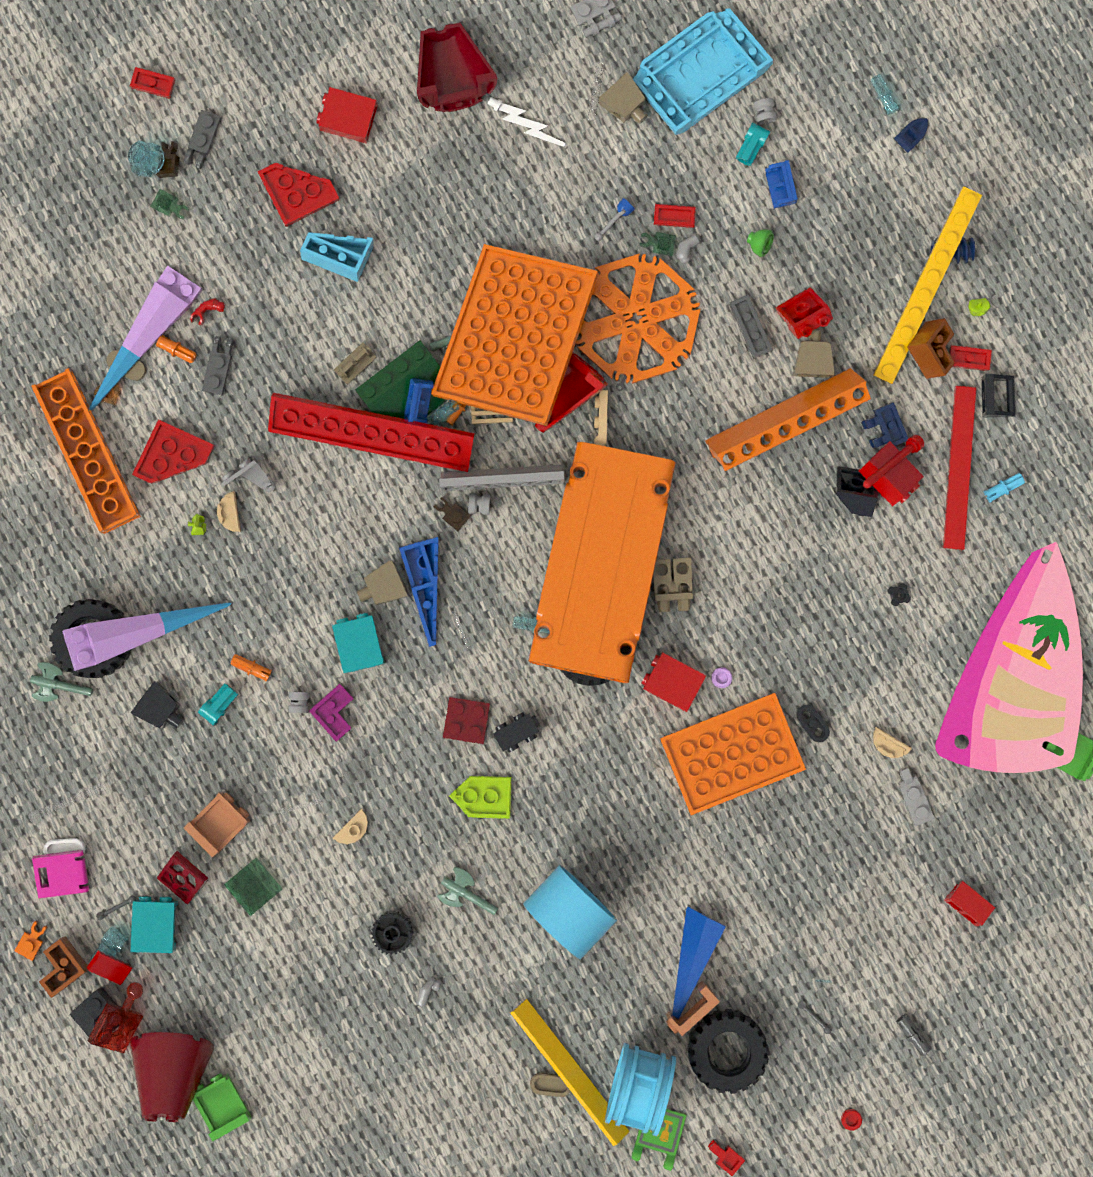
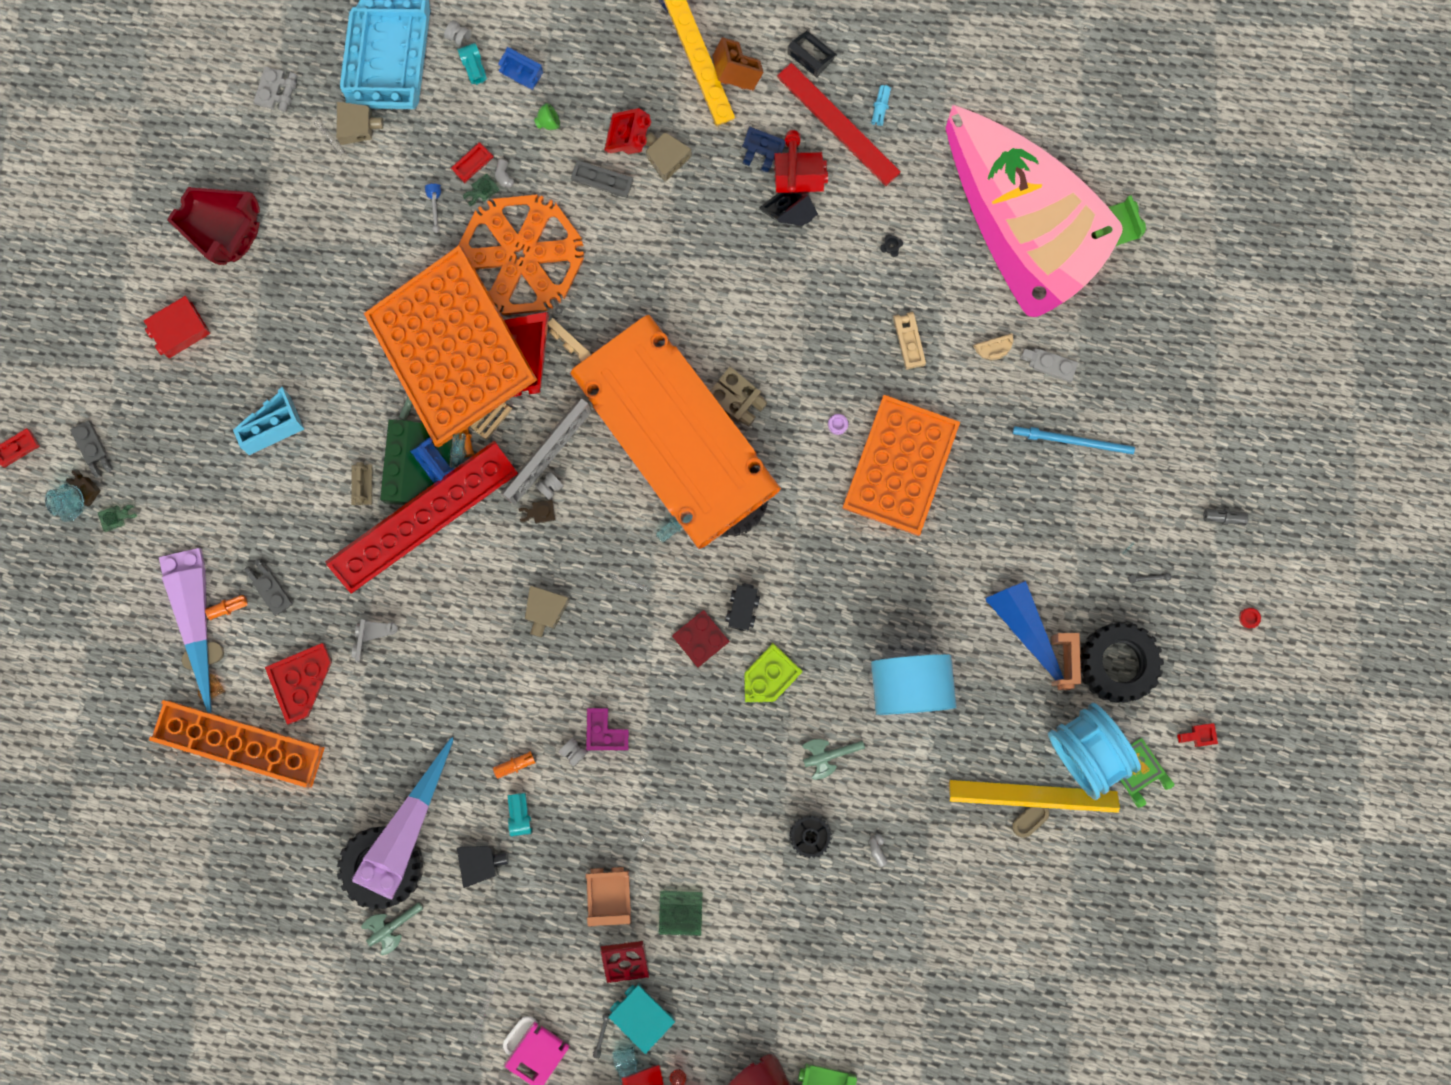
camera: 45 degrees left, 5 degrees down
lime piece [187,514,206,535] -> none
red piece [190,298,225,326] -> none
tan plate [217,491,241,532] -> none
red plate [258,163,340,227] -> none
teal panel [332,613,385,674] -> none
tan plate [333,809,368,844] -> none
blue wedge [399,537,438,647] -> none
white piece [488,97,566,147] -> none
red brick [641,652,706,712] -> none
orange tile [705,368,871,471] -> none
black plate [796,705,830,742] -> none
red hinge [944,881,995,926] -> none
red plate [949,345,992,371] -> none
lime piece [968,298,991,316] -> none
none -> tan plate [893,312,926,370]
none -> dark azure bar [1012,426,1135,454]

